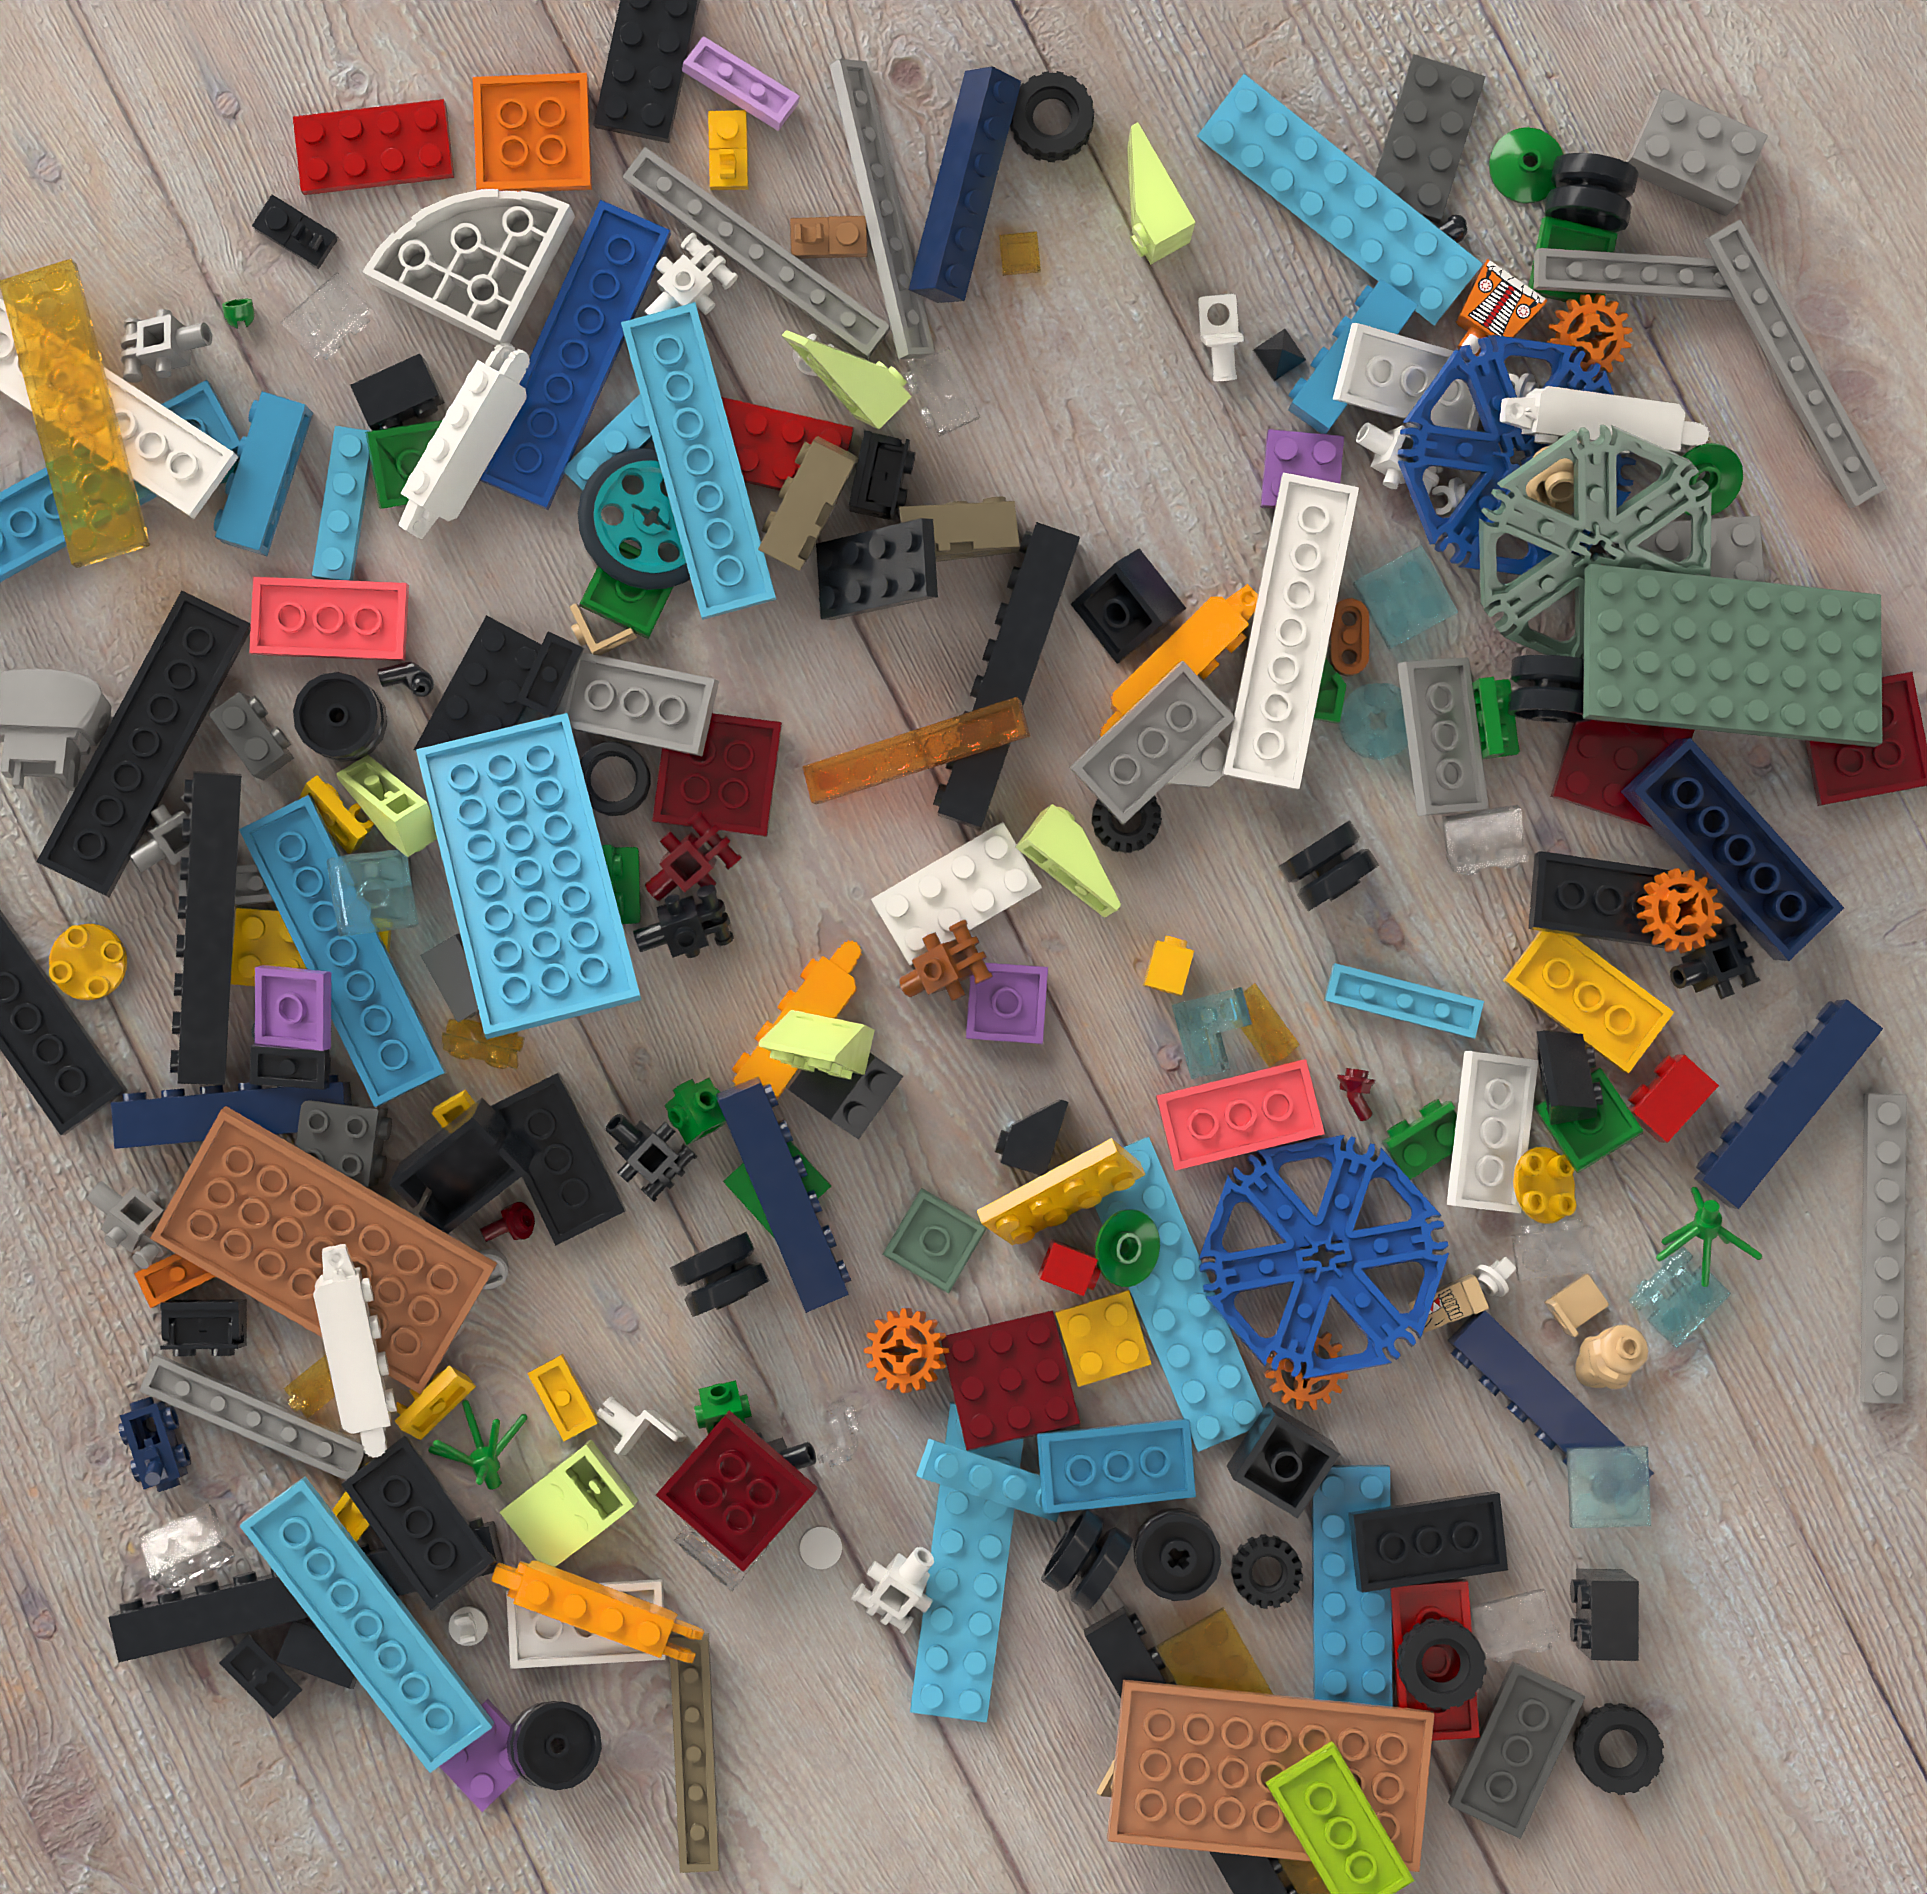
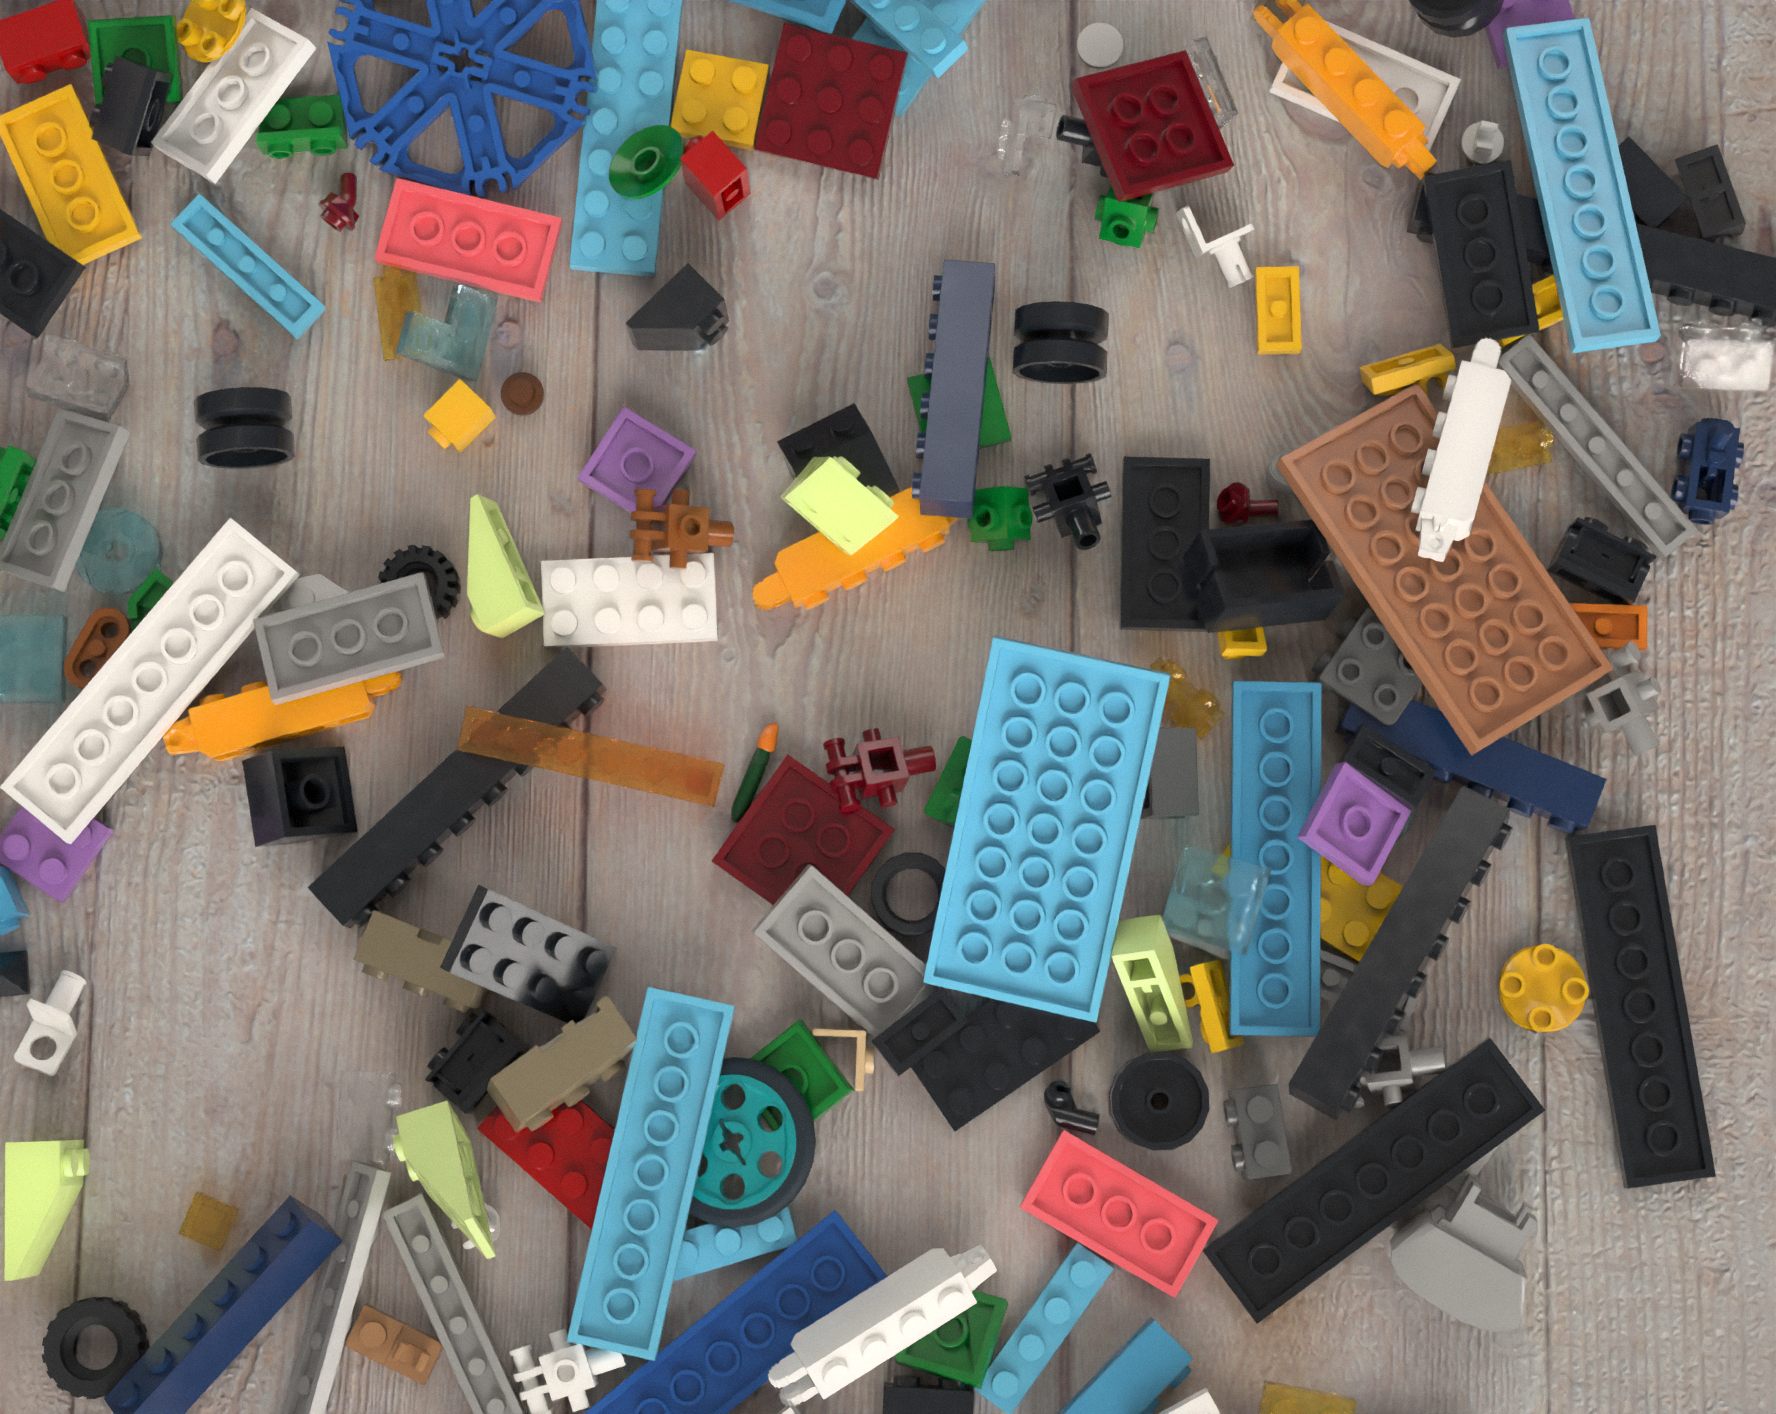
camera: 150 degrees left, 5 degrees down
green plant [428,1400,528,1490] -> none
yellowish green slope [499,1440,639,1567] -> none
black piece [633,885,734,958] -> none
orange gear [864,1308,949,1393] -> none
sand green tile [882,1188,987,1294] -> none
yellow plate [977,1138,1146,1246] -> none
none -> reddish brown plate [501,372,544,416]
none -> dark green piece [731,722,779,822]

